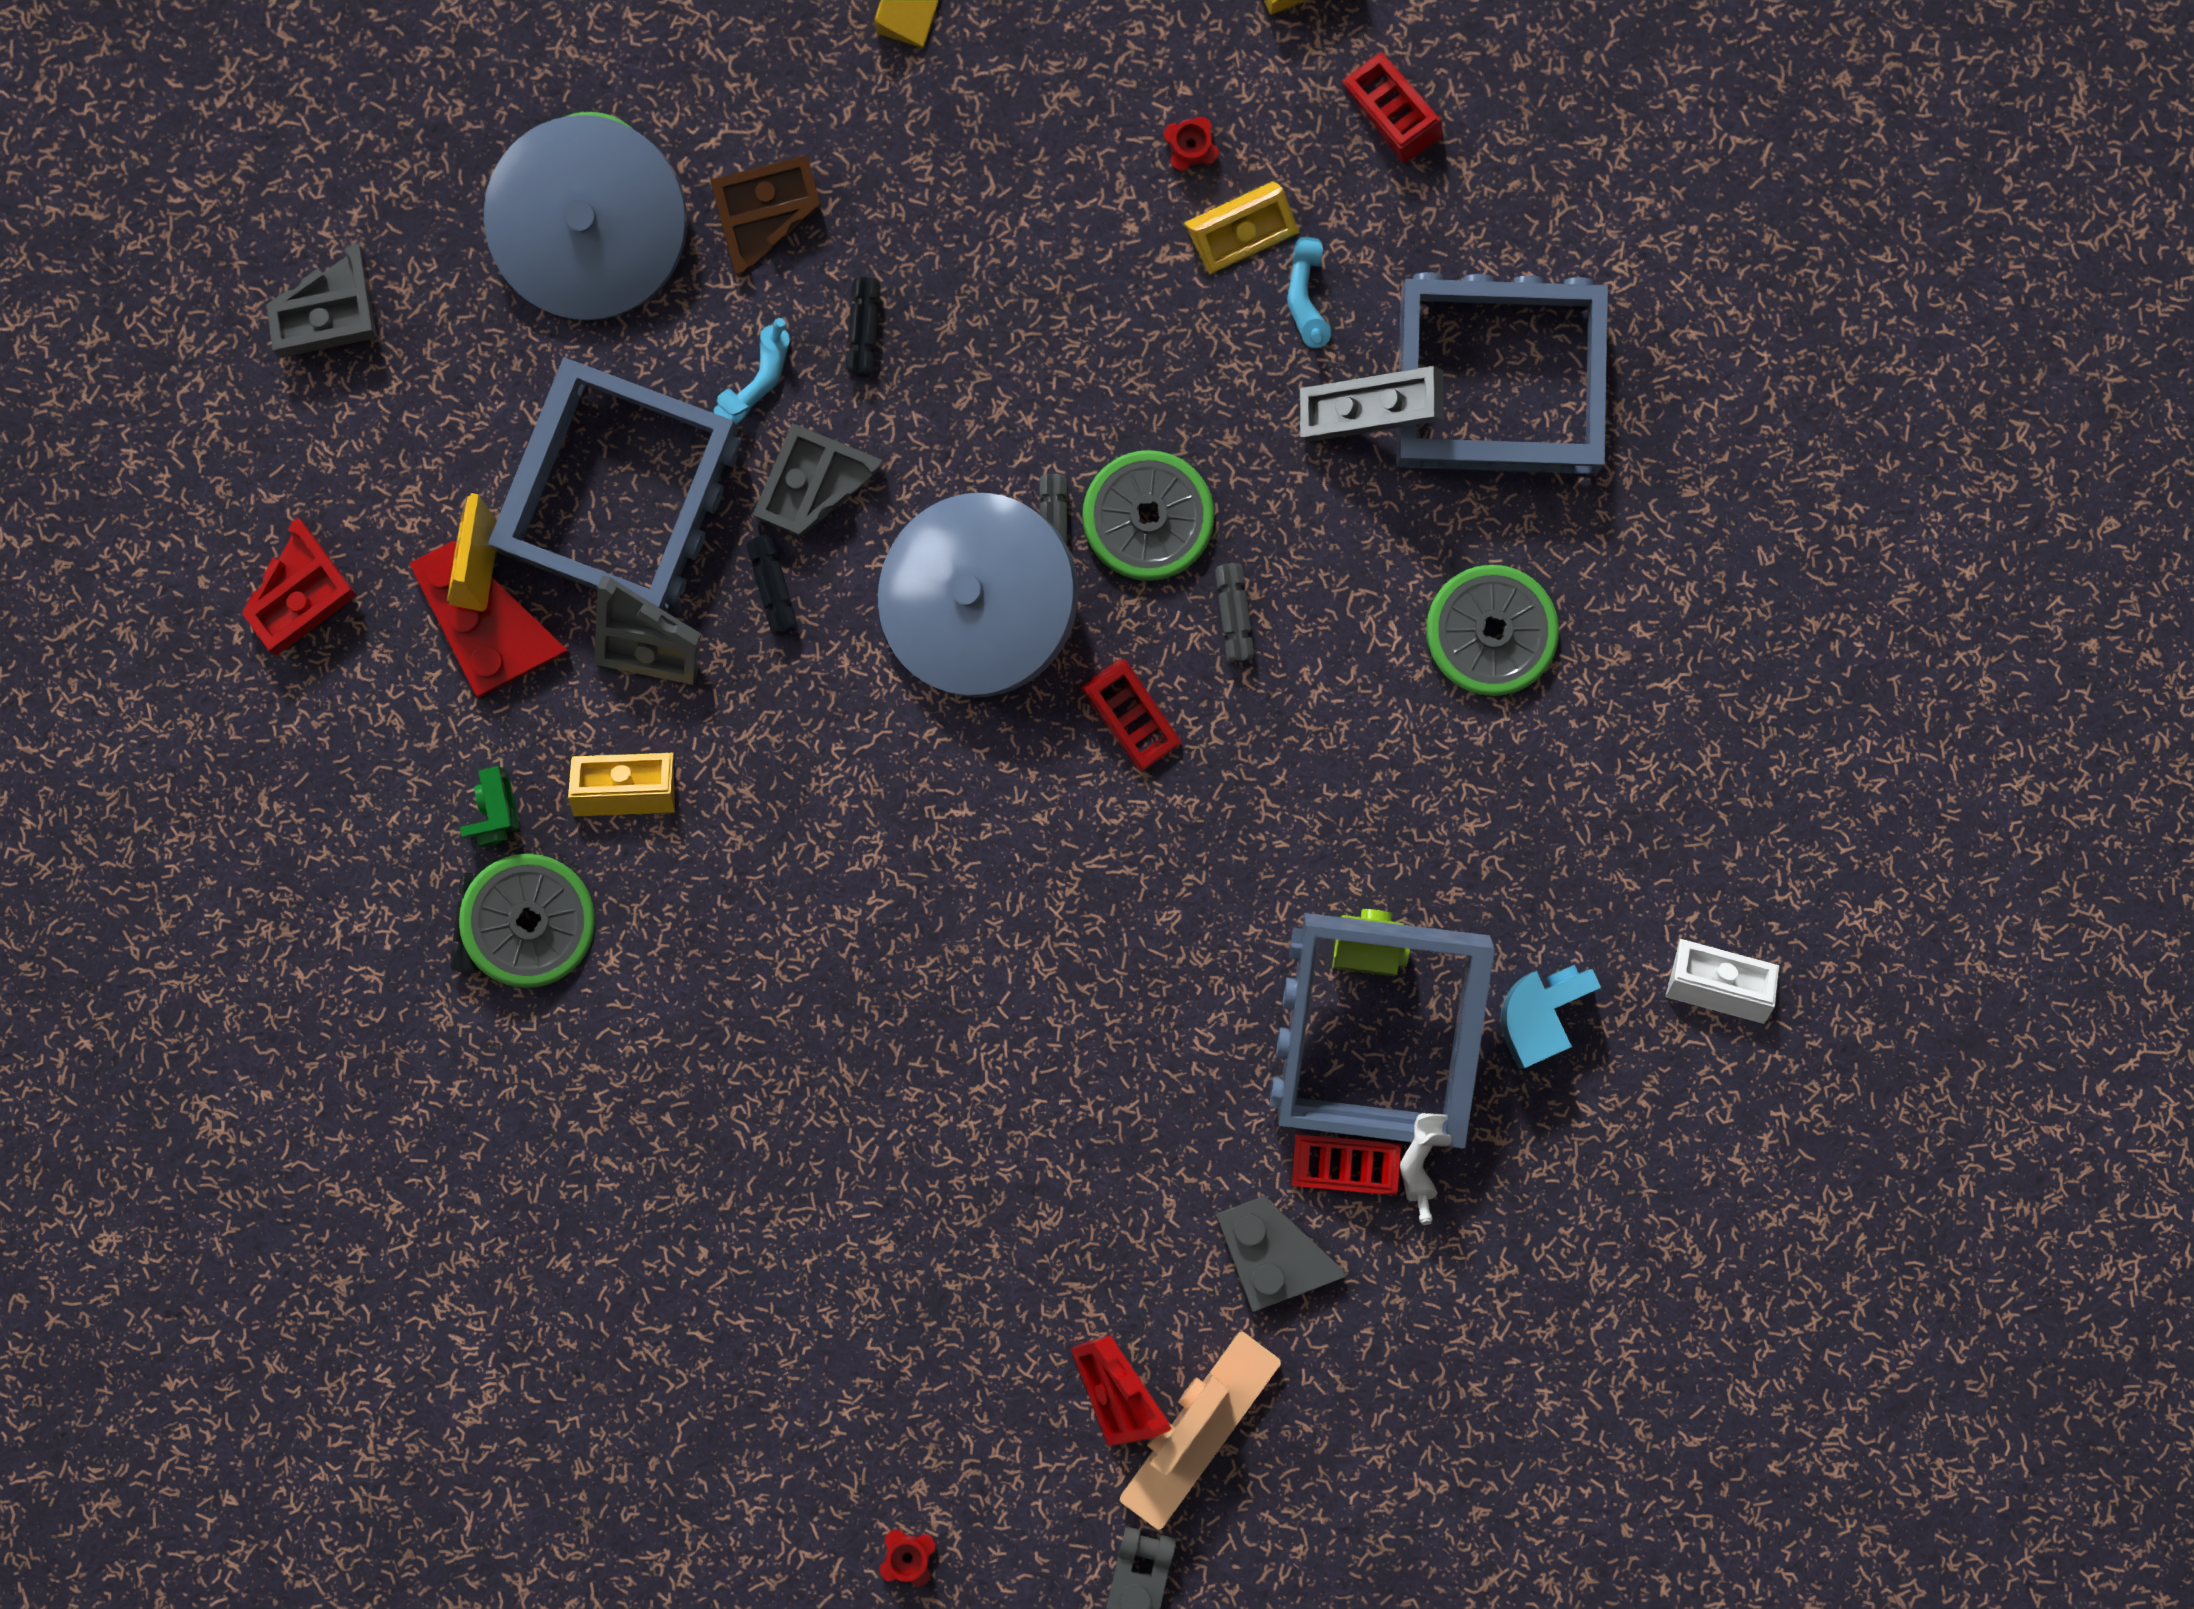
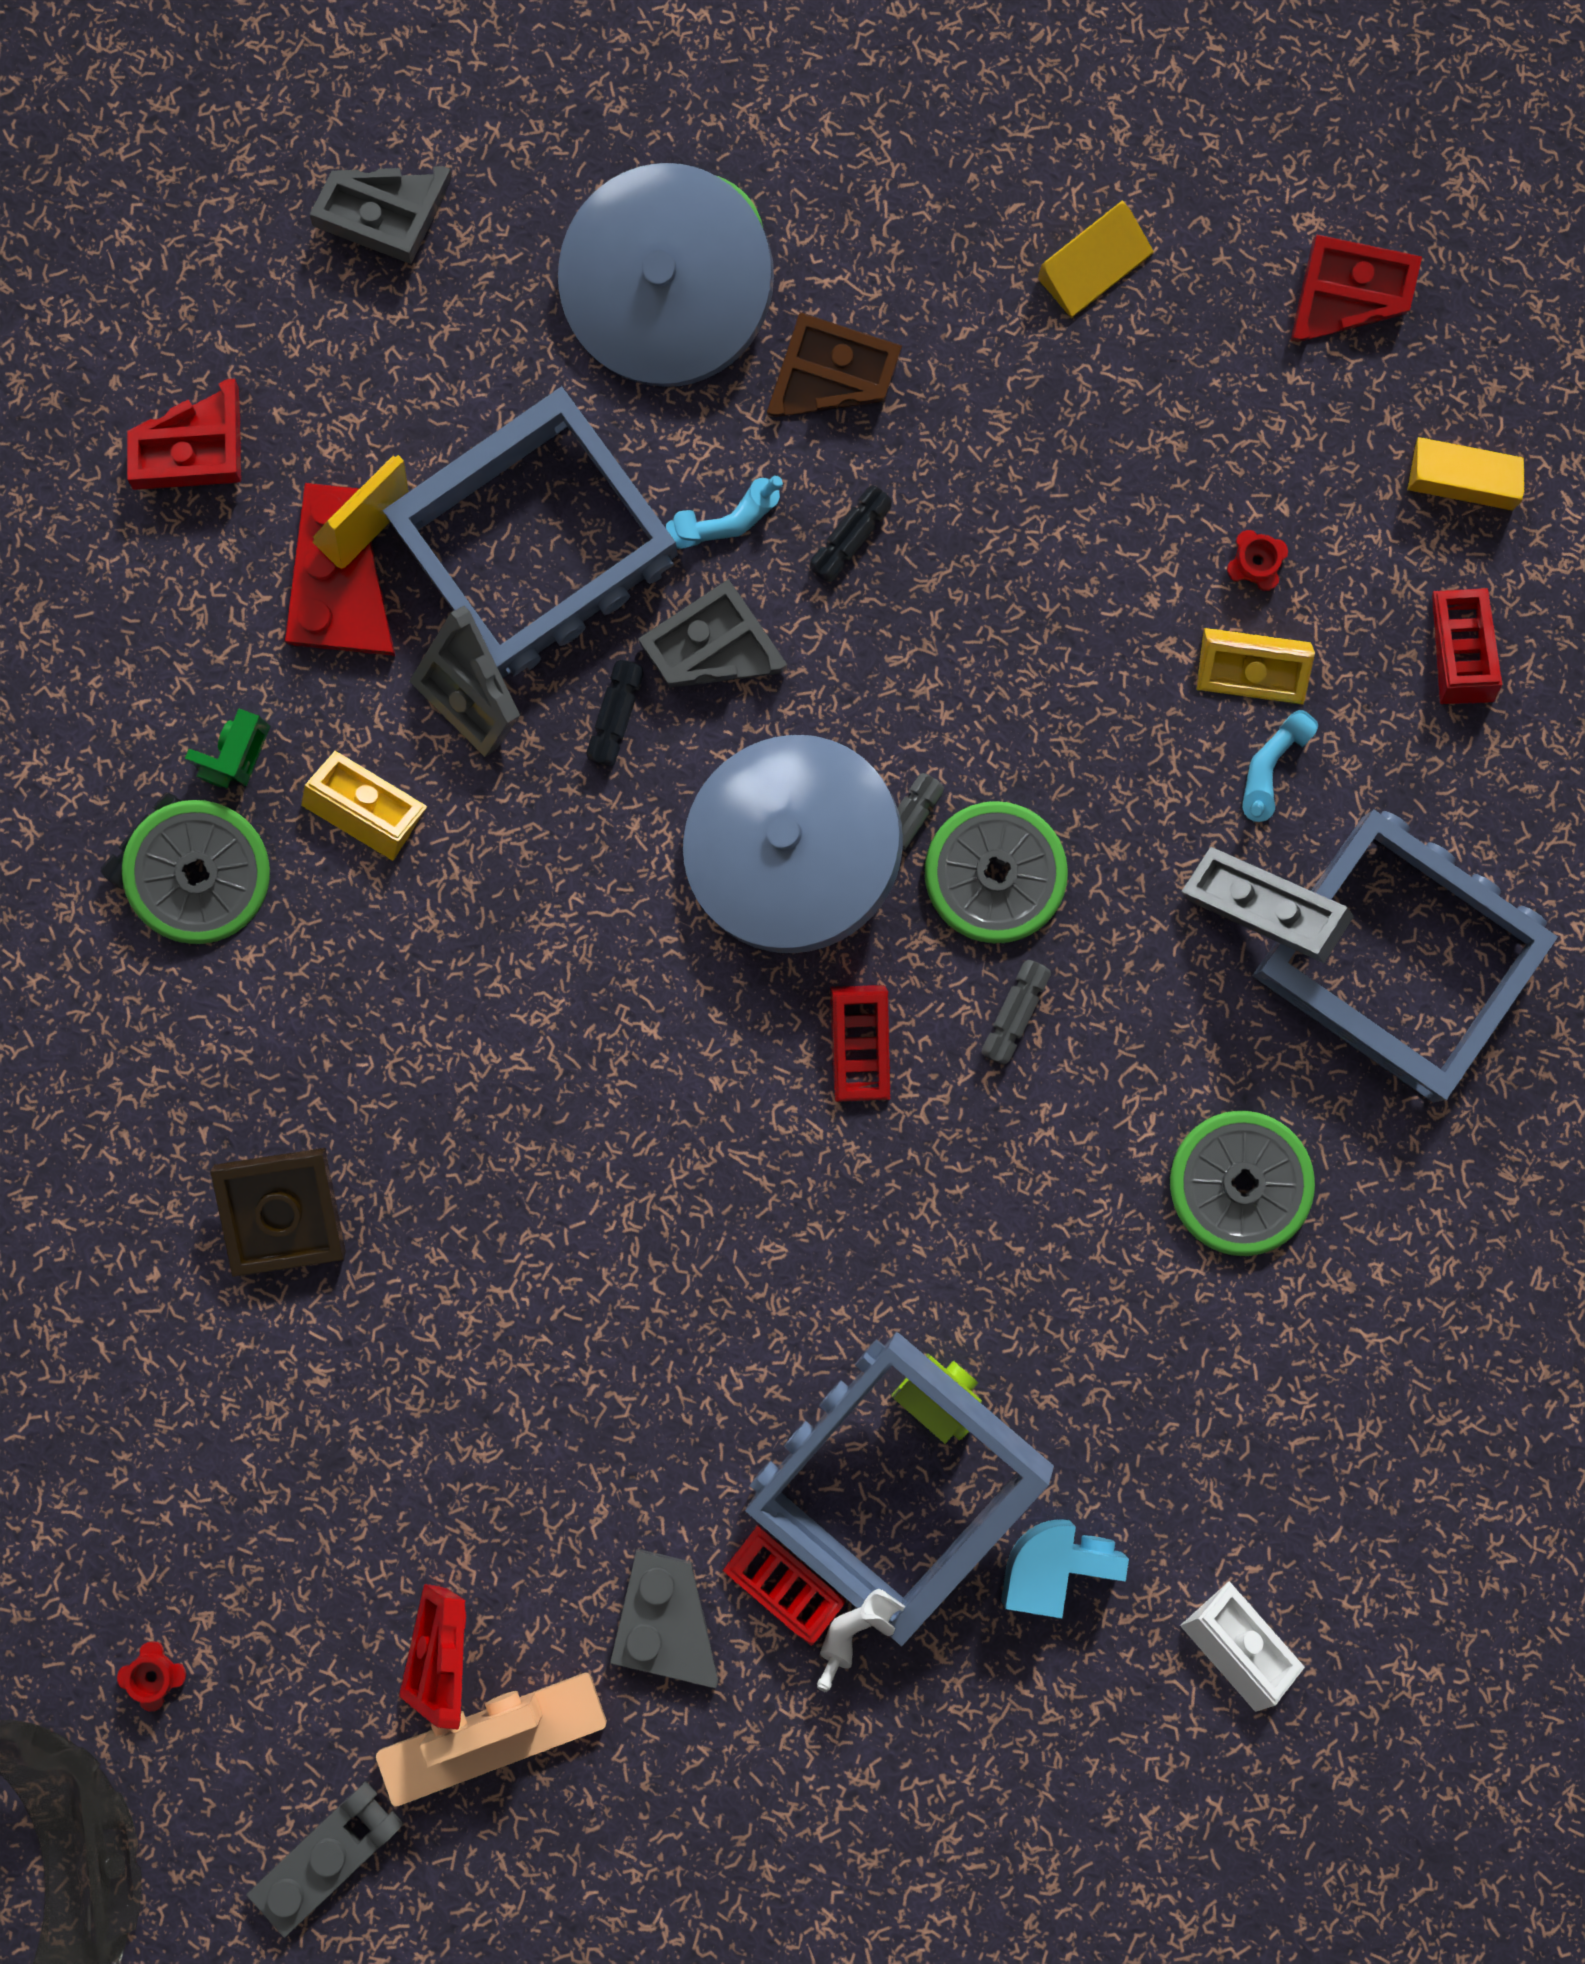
camera: 30 degrees right, 0 degrees up
none -> dark brown hinge [210,1148,346,1277]

